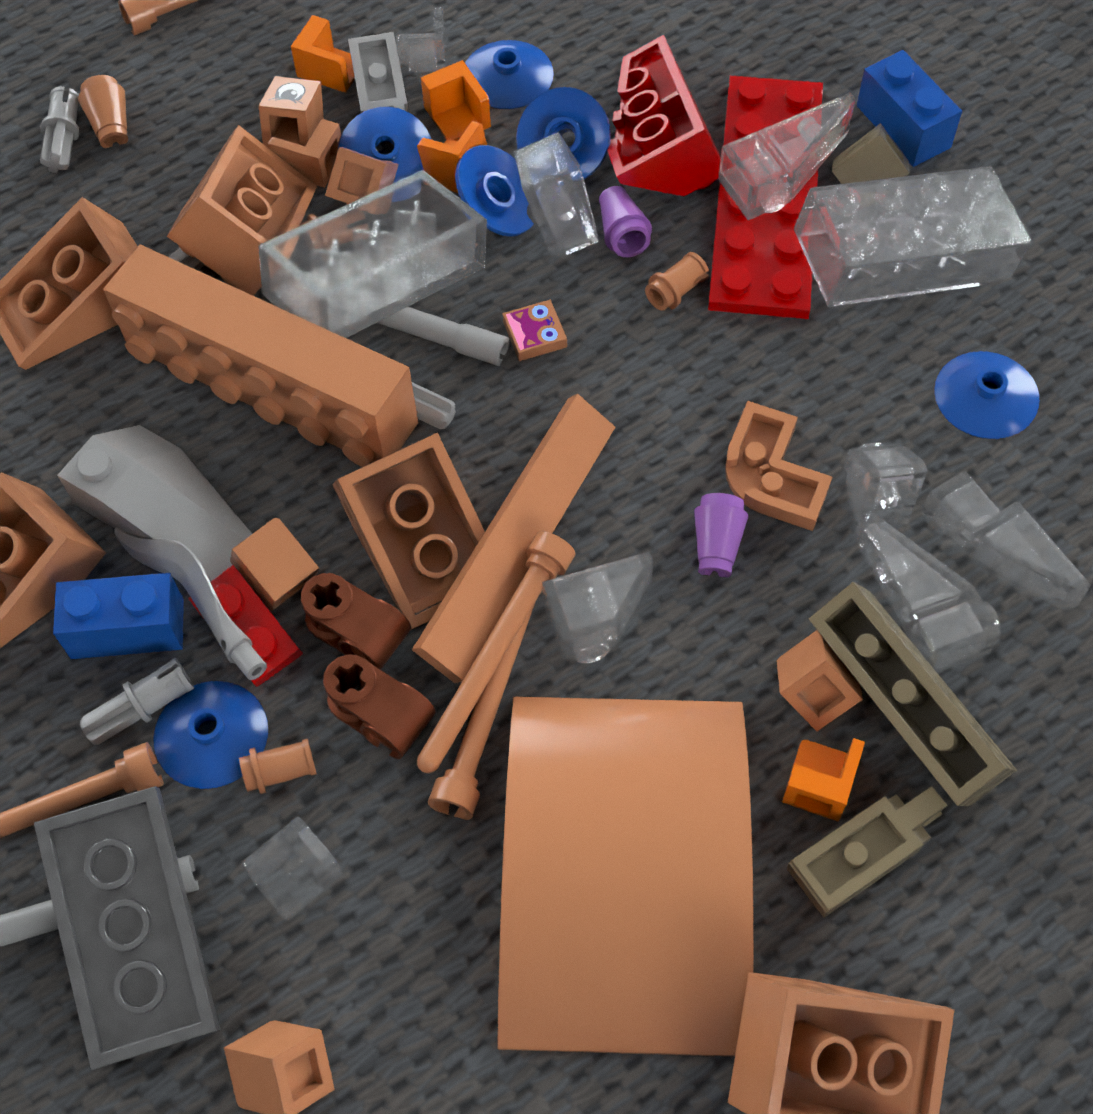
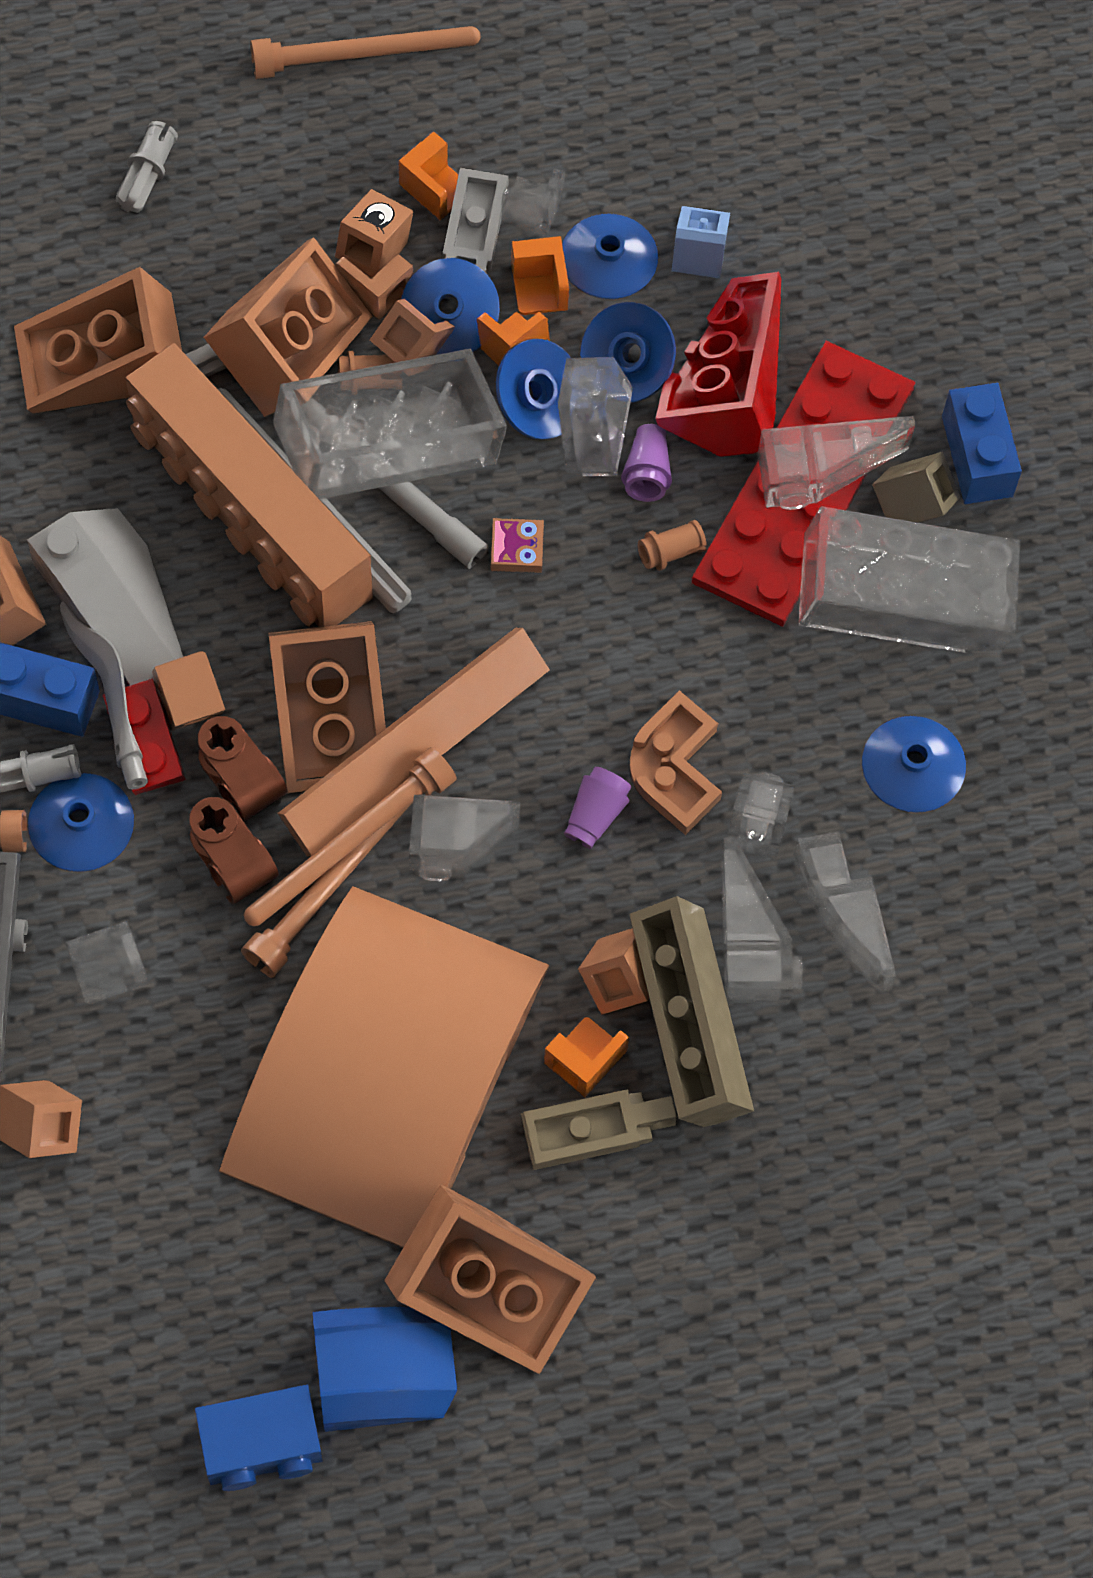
camera: 15 degrees right, 5 degrees up
nougat cone [78,75,128,148] -> none
nougat pin [239,738,317,794] -> none
none -> light blue slope [672,206,730,278]

